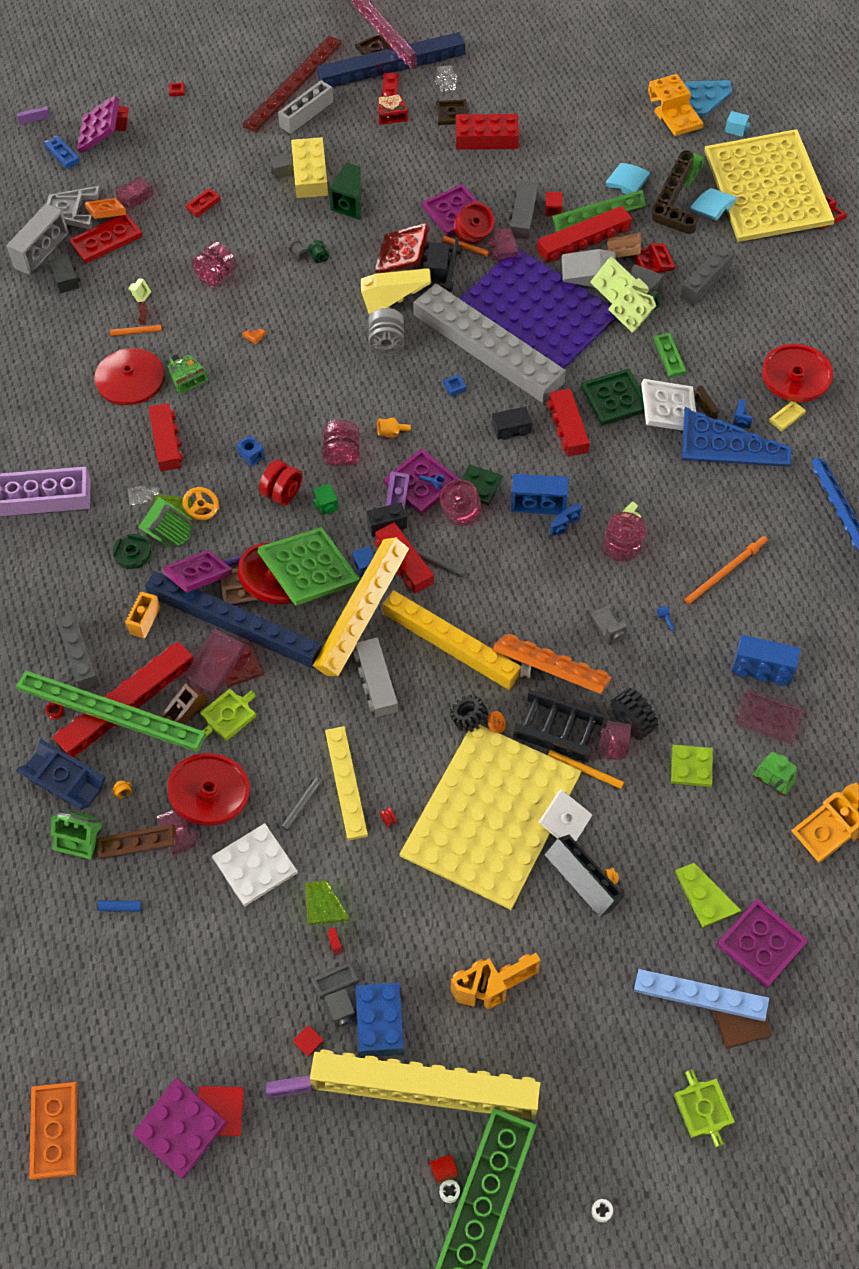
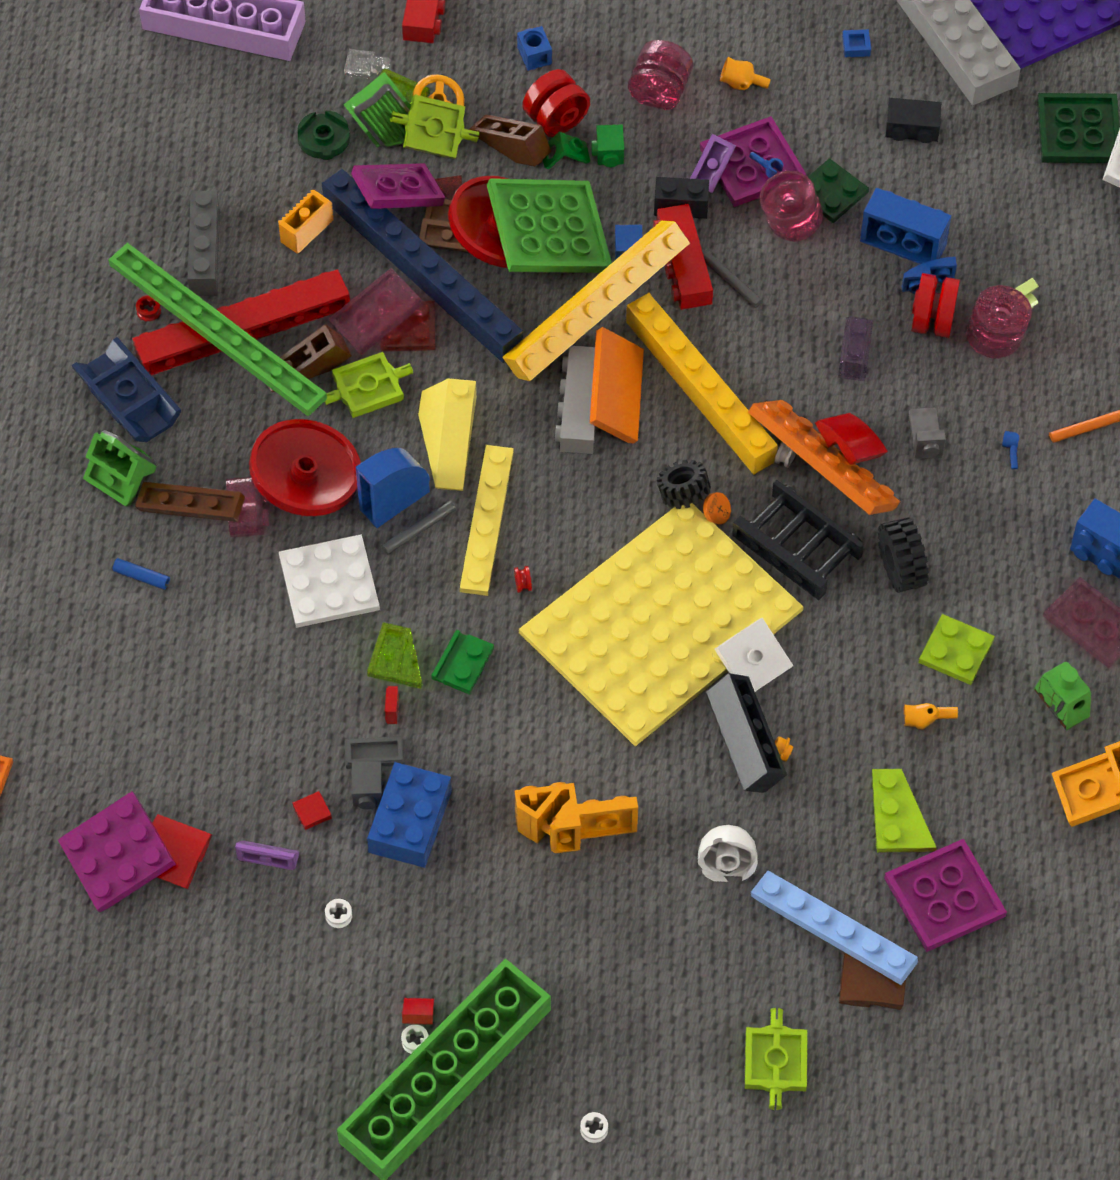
camera: 20 degrees right, 0 degrees up
light orange plate [112,781,132,799] -> none
light yellow brick [310,1050,540,1120] -> none
red brick [547,388,590,457] -> none
light orange bar [548,750,624,789] -> none
clear pink brick [599,721,631,760] -> none
none -> white bush [325,899,352,928]
none -> blue brick [356,448,430,528]
none -> lime plate [390,94,479,159]
none -> light yellow wedge [418,378,477,491]
none -> green plate [432,629,494,695]
none -> clear red tile [435,175,463,200]
none -> reddish brown slope [469,115,551,167]
none -> green bracket [543,132,590,169]
none -> orange tile [590,327,644,444]
none -> white cylinder [698,825,758,882]
none -> red slope [815,413,888,465]
none -> clear purple brick [838,316,873,381]
none -> light orange piece [904,703,958,730]
none -> red wheel [911,273,960,338]

